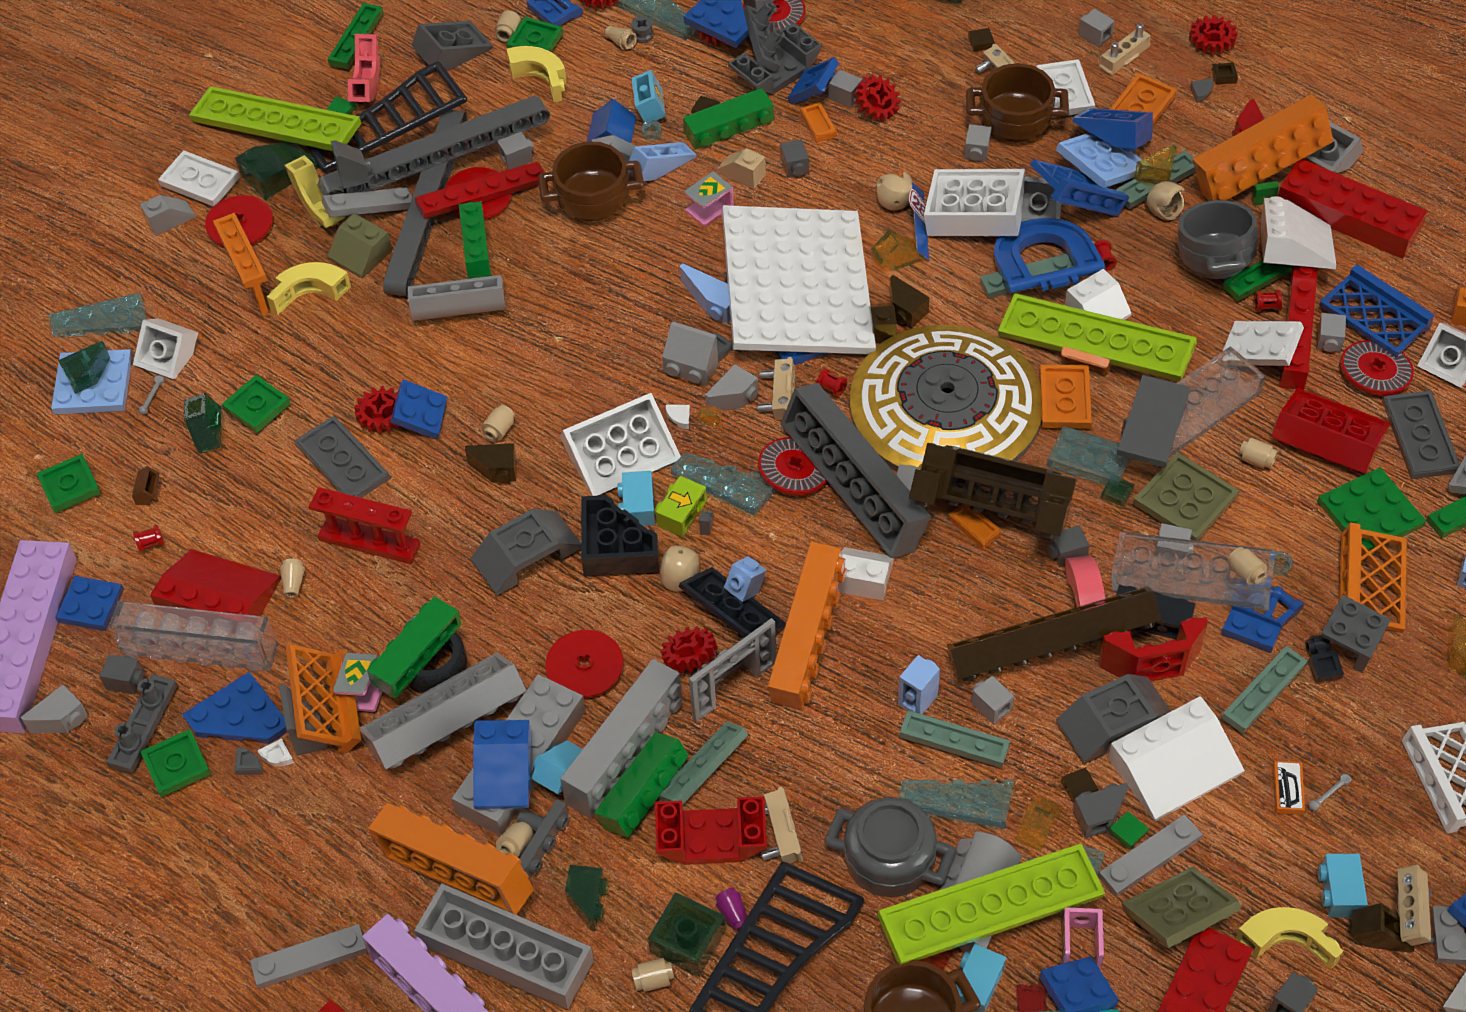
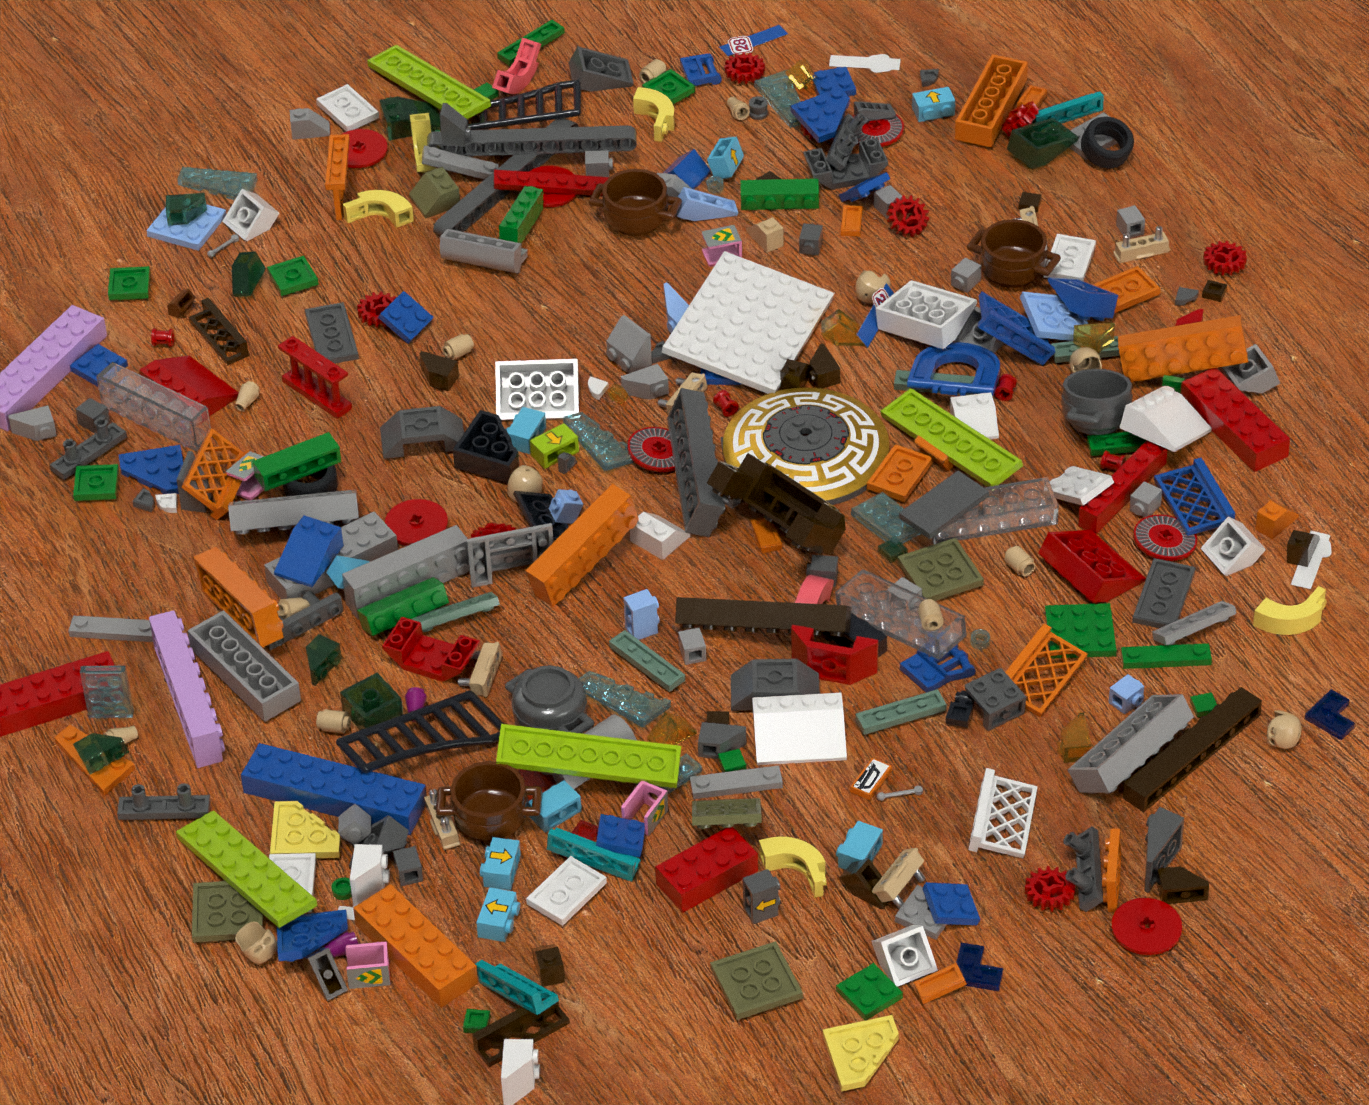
camera: 25 degrees right, 10 degrees down
none -> dark brown fence [189,298,249,365]

